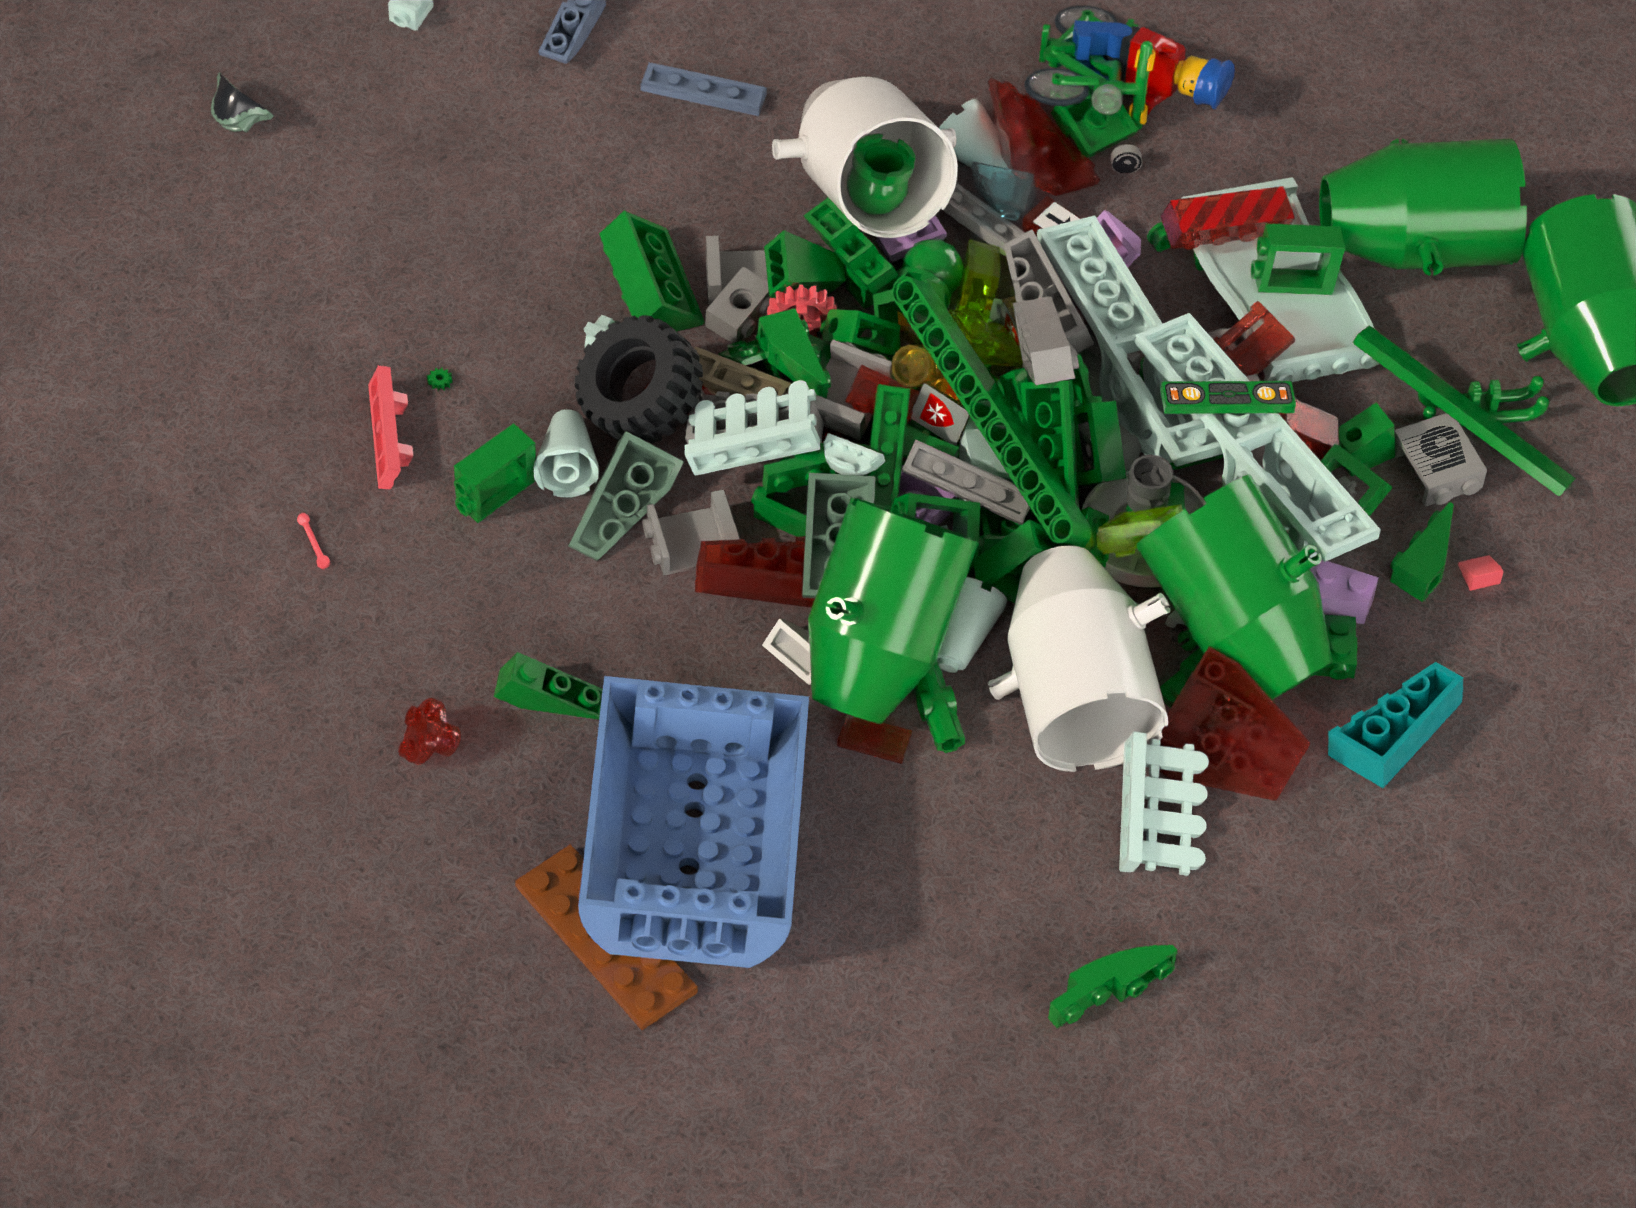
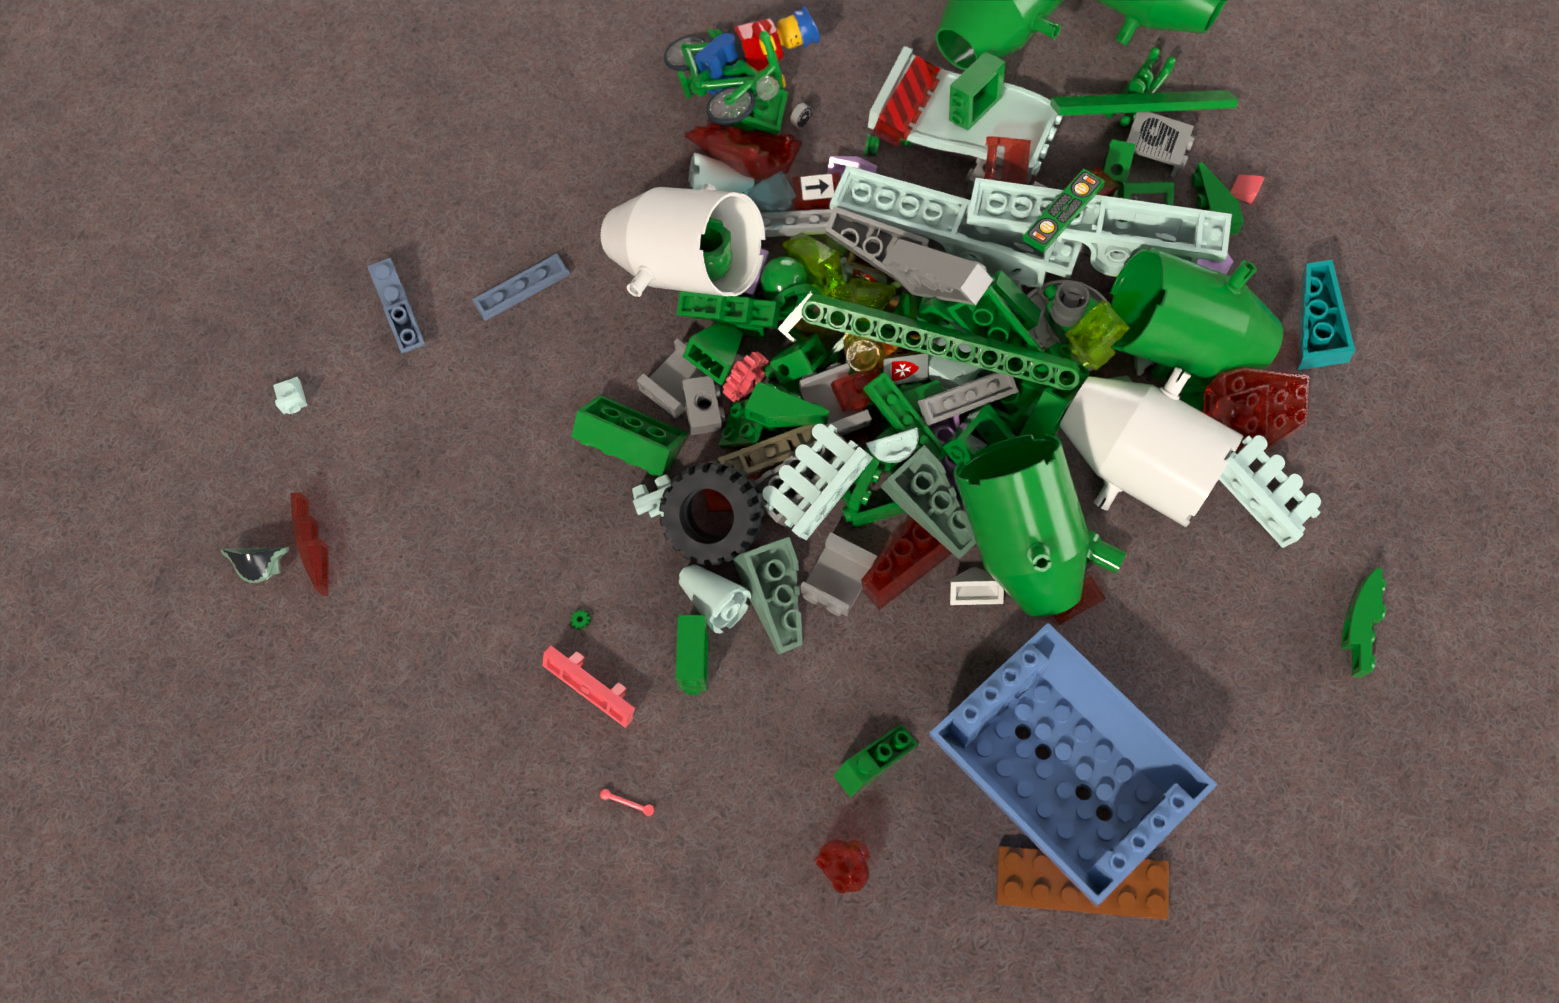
camera: 40 degrees left, 15 degrees up
none -> clear red slope [291,492,329,596]

